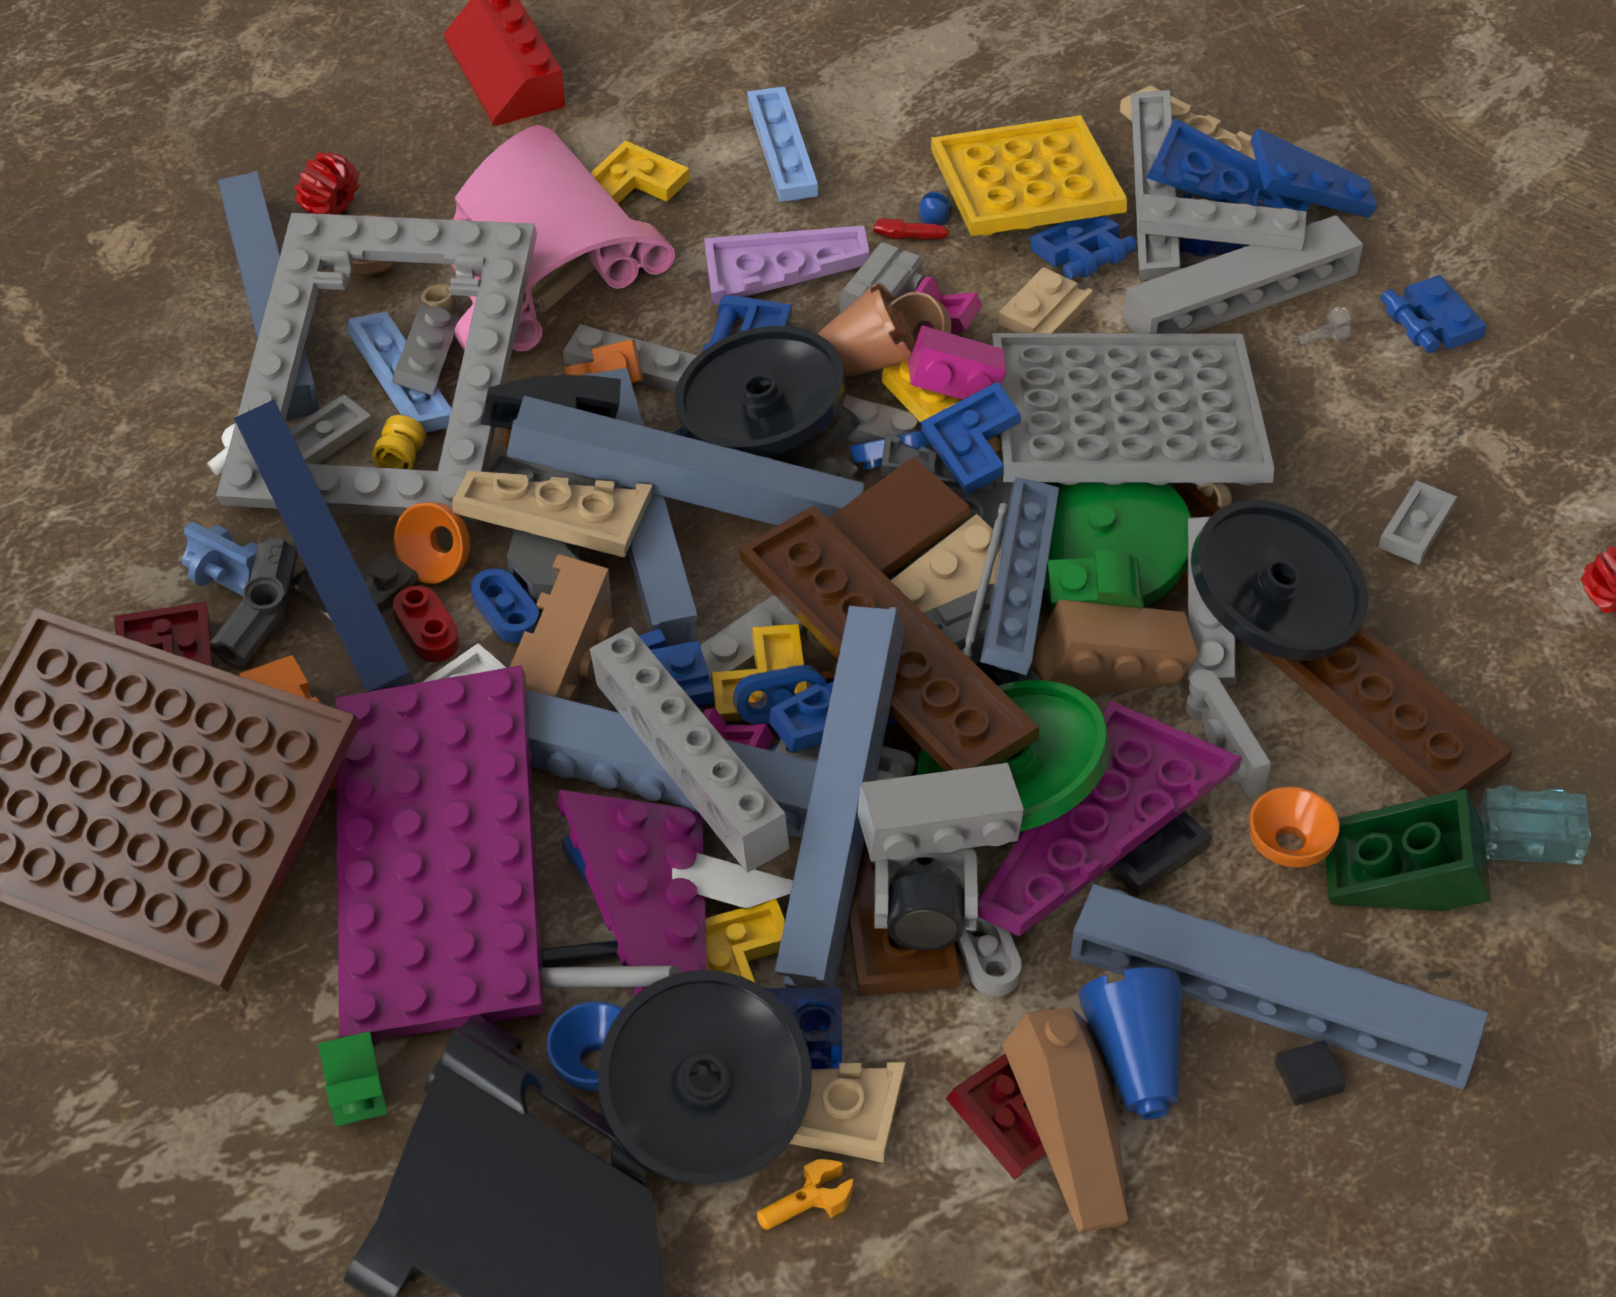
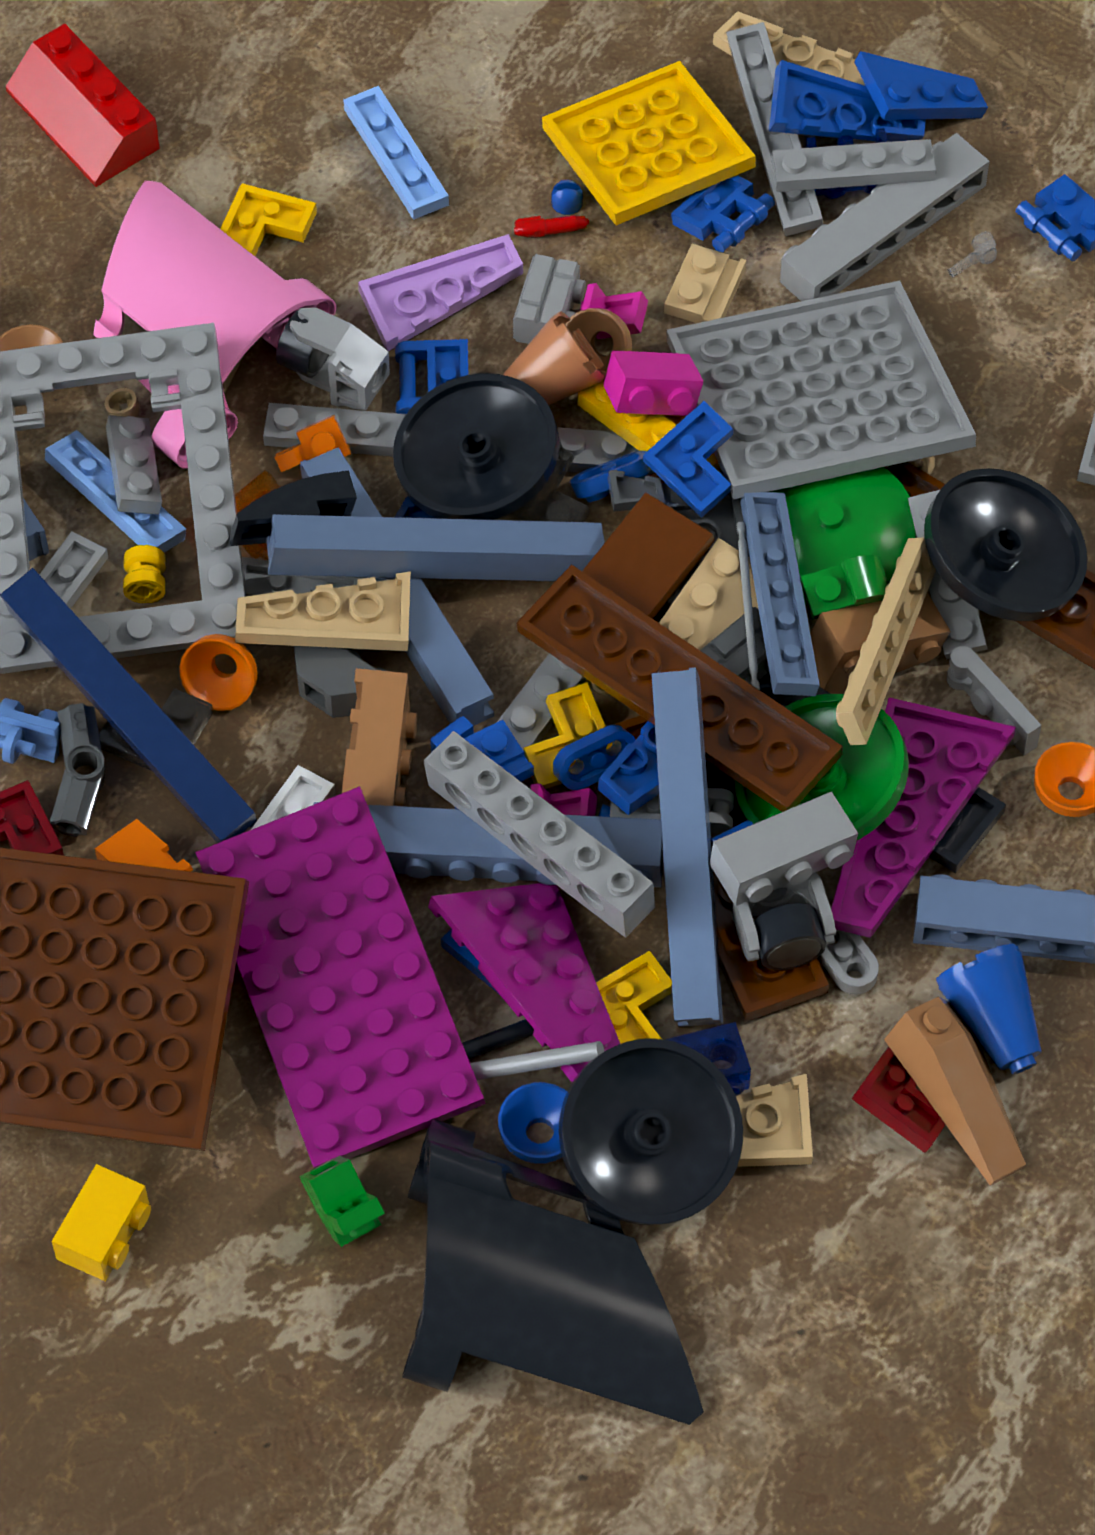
camera: 15 degrees left, 10 degrees up
red plate [393,586,459,662] -> none
blue plate [471,568,540,643] -> none
white sticker [672,853,793,908] -> none
light orange bar [757,1159,853,1230] -> none
none -> yellow brick [51,1164,151,1282]
none -> light grey piece [276,307,390,411]
none -> tan plate [836,537,936,745]

